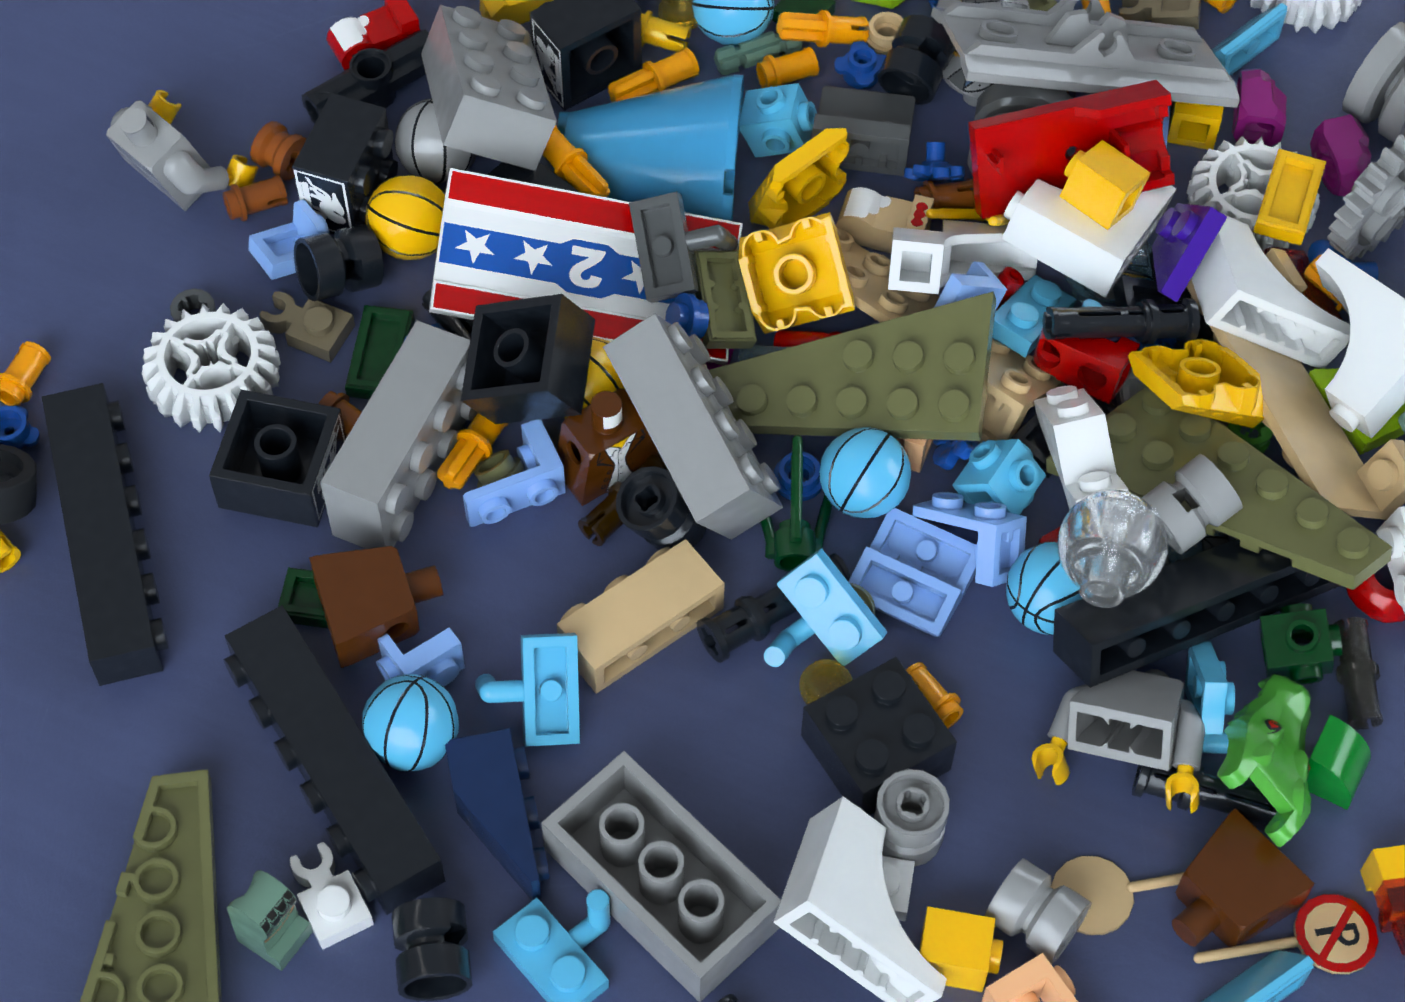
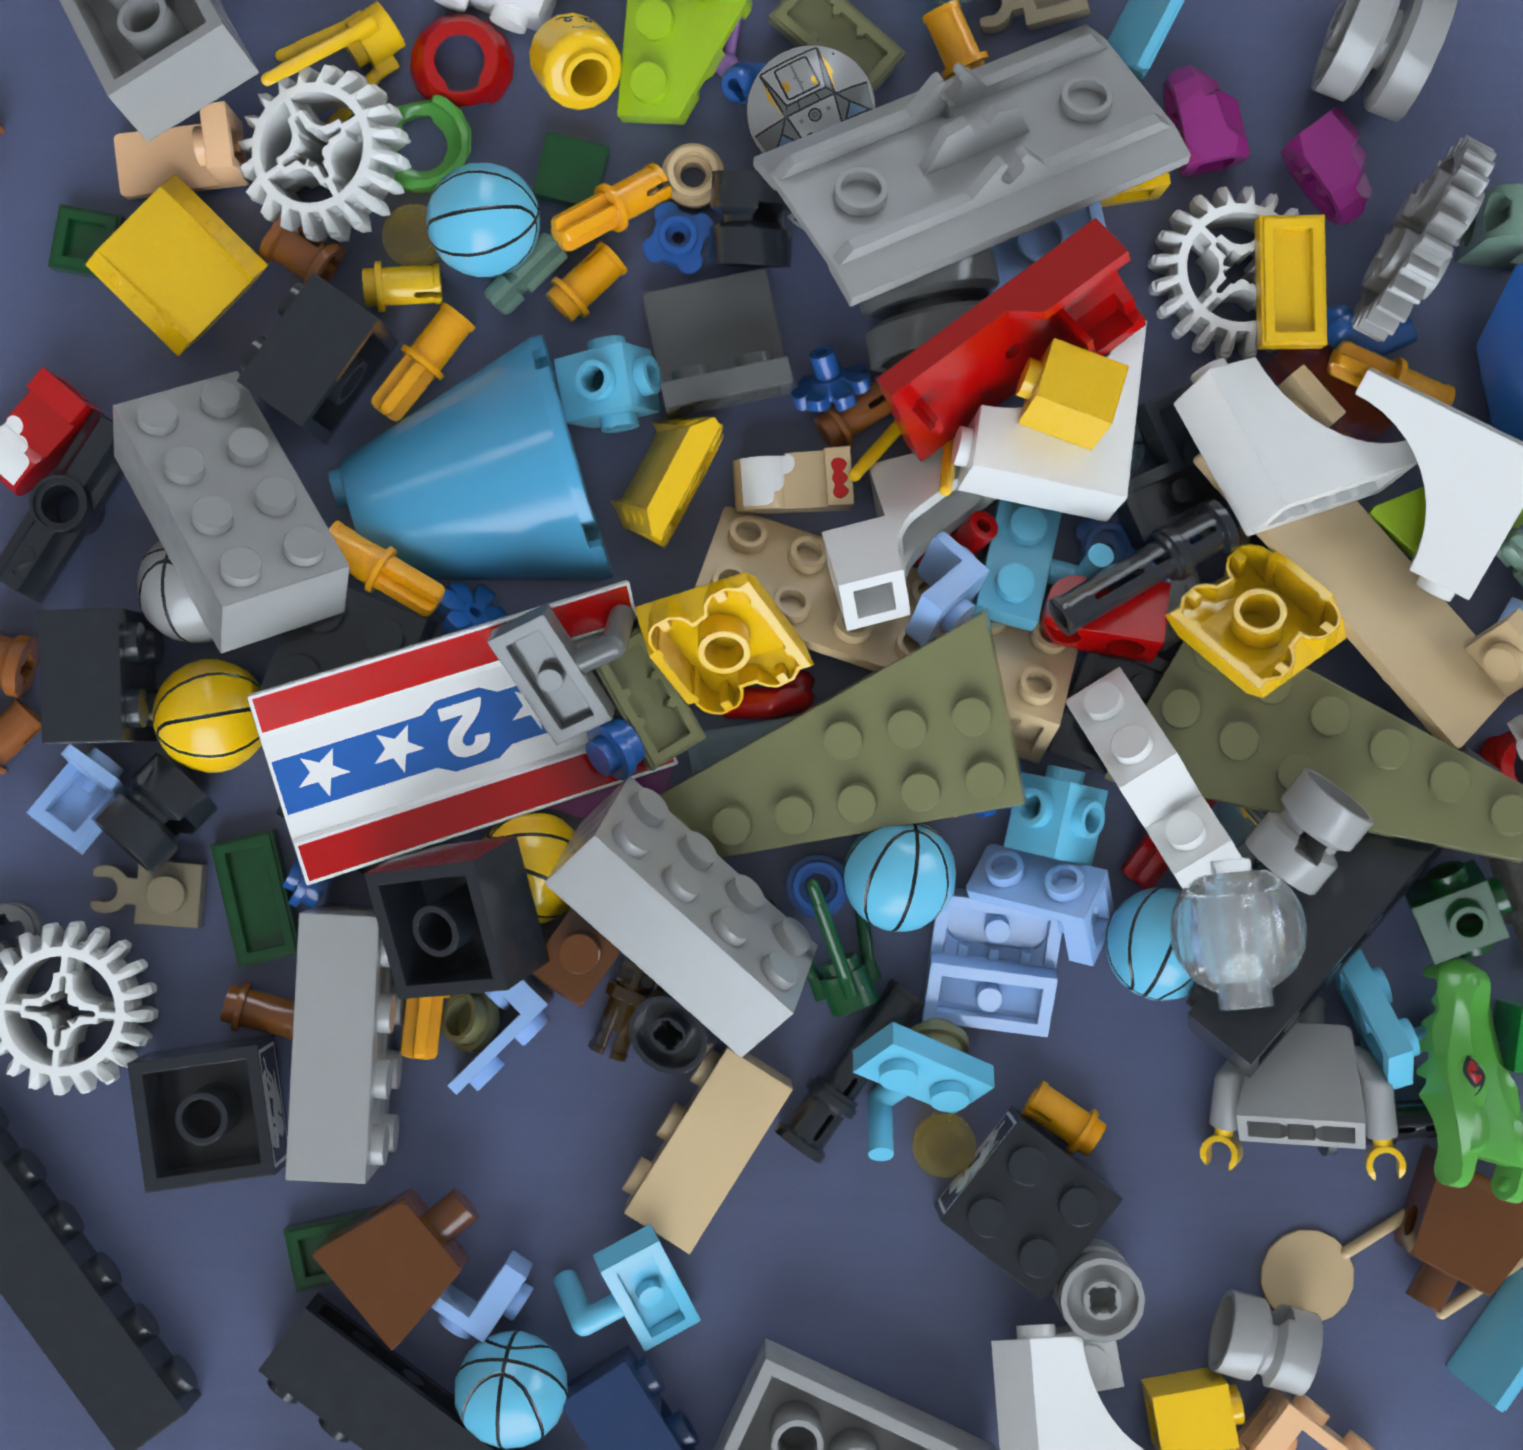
camera: 20 degrees left, 30 degrees up
dark purple wing [1152,203,1227,302] -> none

